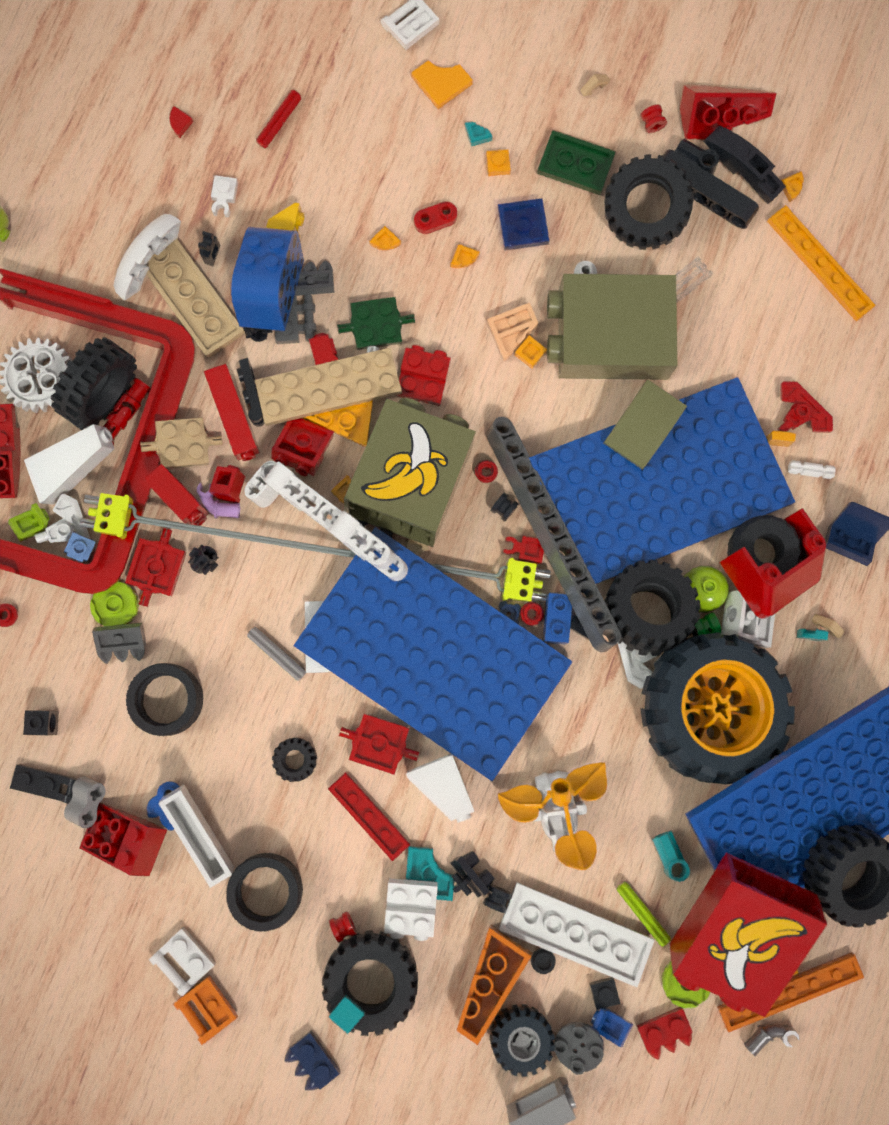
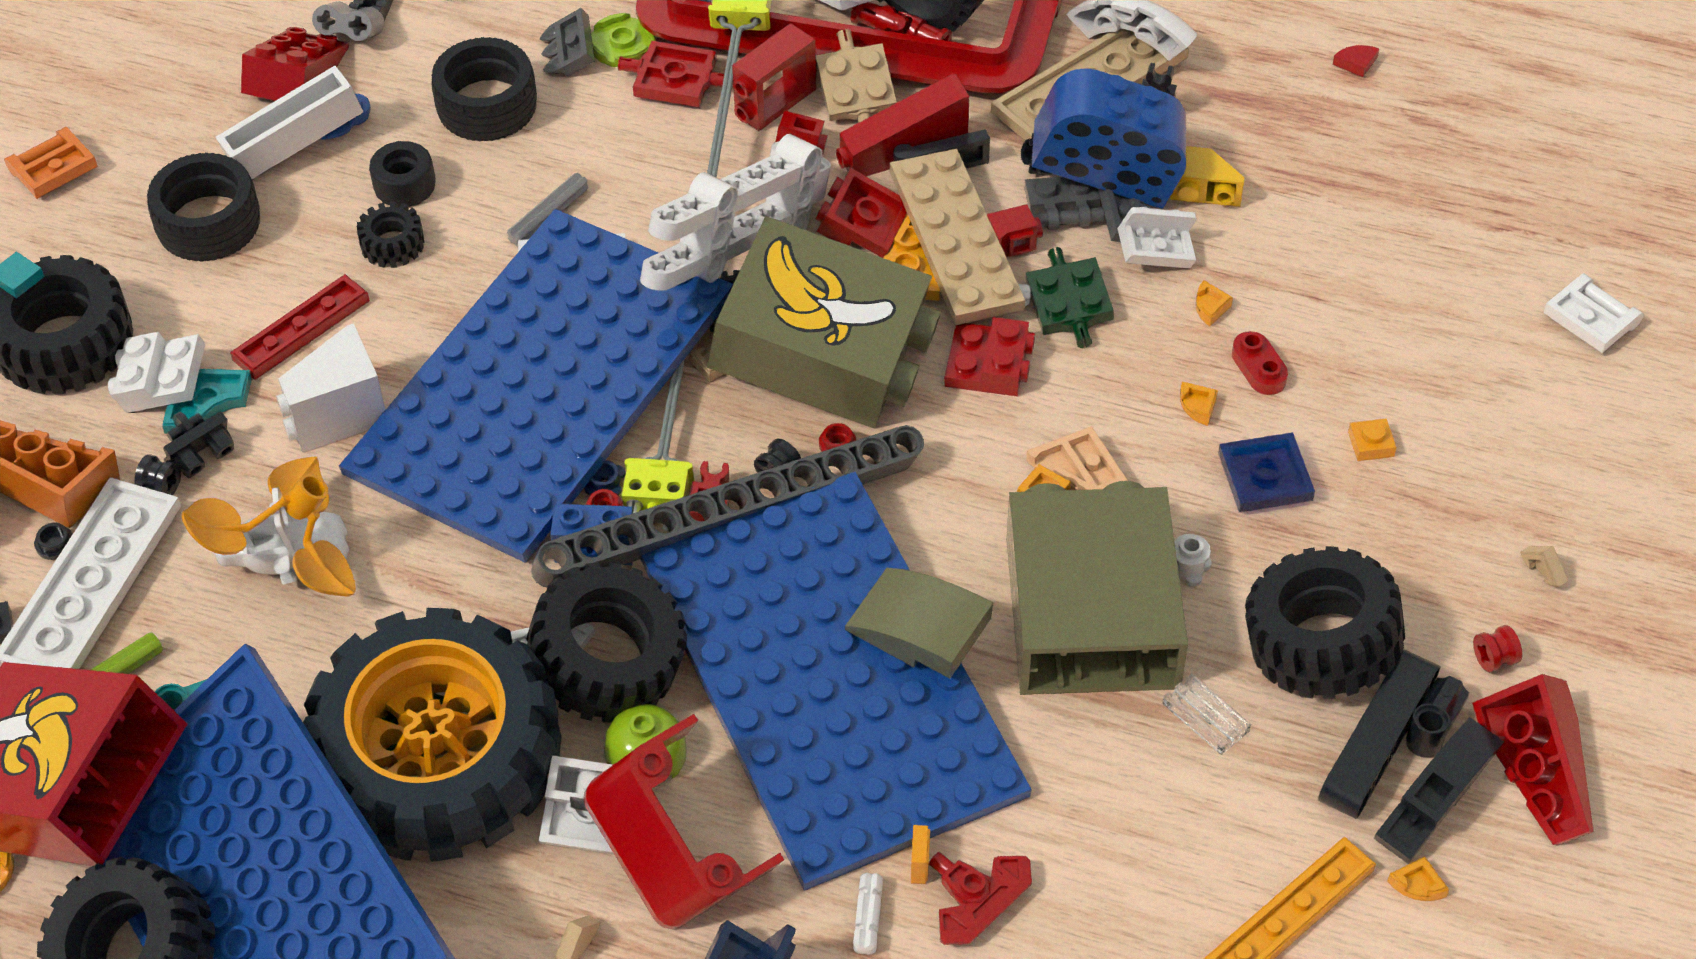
camera: 90 degrees right, 30 degrees down
white plate [149,927,216,997] -> none
black gear [188,545,219,575] -> none
lavender piece [197,483,240,519] -> none
white plate [211,176,238,218] -> none
red axle [256,90,301,149] -> none
red wheel [329,911,357,943] -> none
red plate [339,714,419,775] -> none
light orange tile [411,60,473,109] -> none
teal tile [465,122,493,147] -> none
dark green plate [537,130,616,195] -> none
green wheel [692,612,721,636] -> none
black tyre [727,515,803,575] -> none
teal tile [796,629,829,642] -> none
none -> black tyre [369,141,436,207]
none -> white bracket [1117,207,1197,268]

